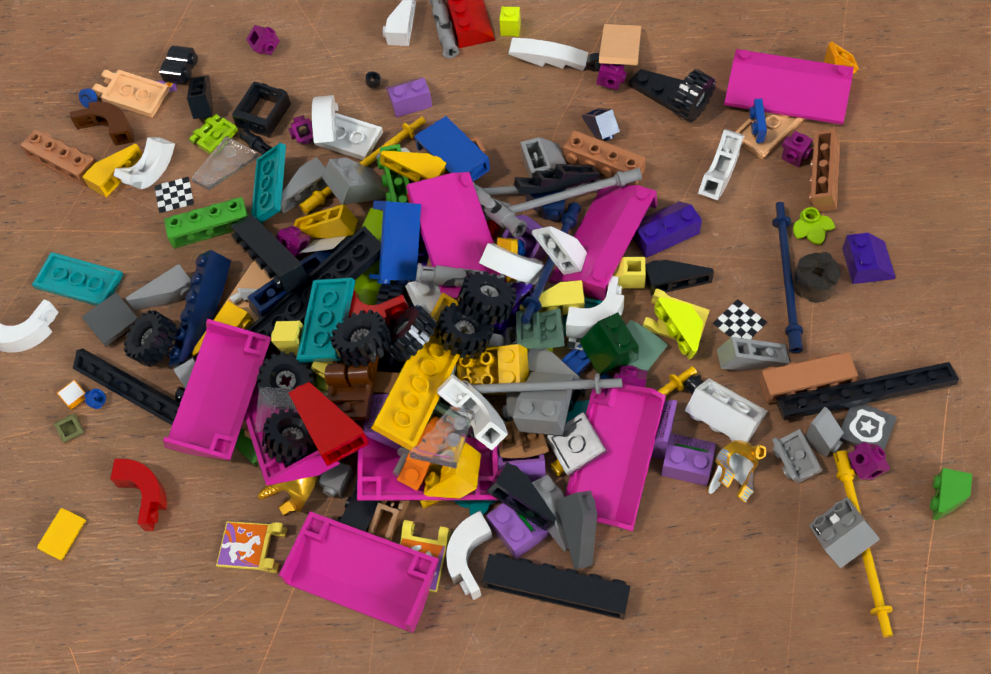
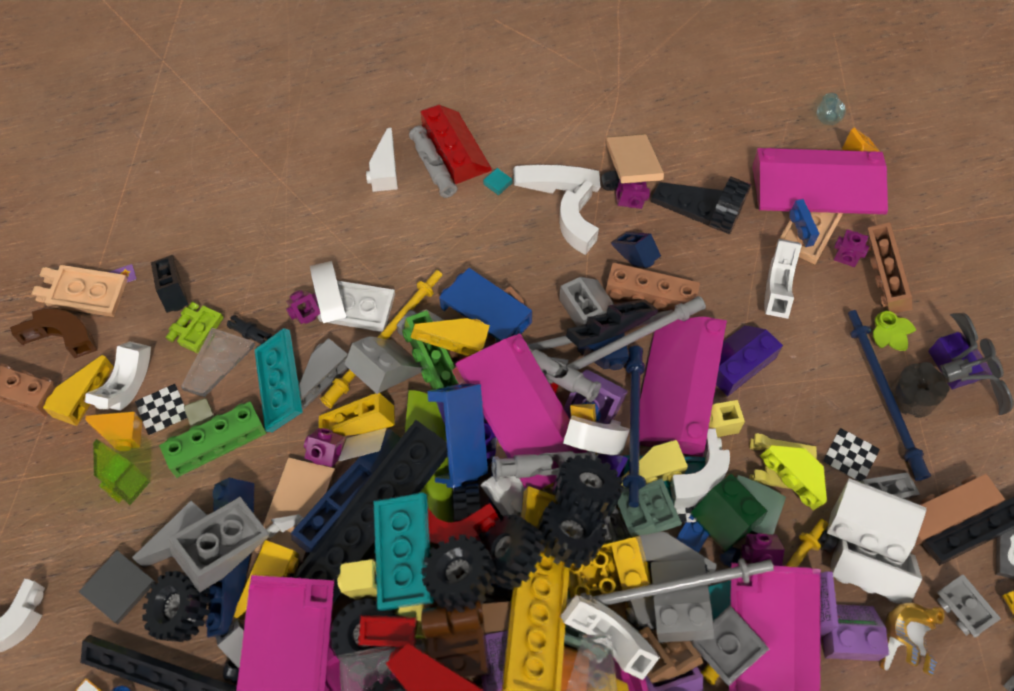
camera: 20 degrees left, 0 degrees up
teal tile [32,252,124,306] -> none
blue tile [79,88,97,108] -> none
black brick [160,45,198,84] -> none
black brick [231,214,309,293] -> none
black window [232,81,291,137] -> none
magenta brick [246,25,280,55] -> none
black hinge [365,71,381,88] -> none
medium lavender slope [385,77,432,118] -> none
neon yellow brick [499,6,521,37] -> none
white slope [532,226,587,275] -> none
black slope [645,260,714,296] -> none
light grey slope [805,407,844,458] -> none
none -> light orange slope [85,412,143,451]
none -> clear neon green slope [93,439,150,505]
none -> light grey slope [169,497,269,593]
none -> olive slope [184,398,215,428]
none -> red tile [358,616,417,647]
none -> teal tile [483,168,513,196]
none -> white arch [559,180,599,255]
none -> clear light blue piece [817,93,846,125]
none -> white slope [827,478,926,563]
none -> dark grey plant [941,313,1014,415]

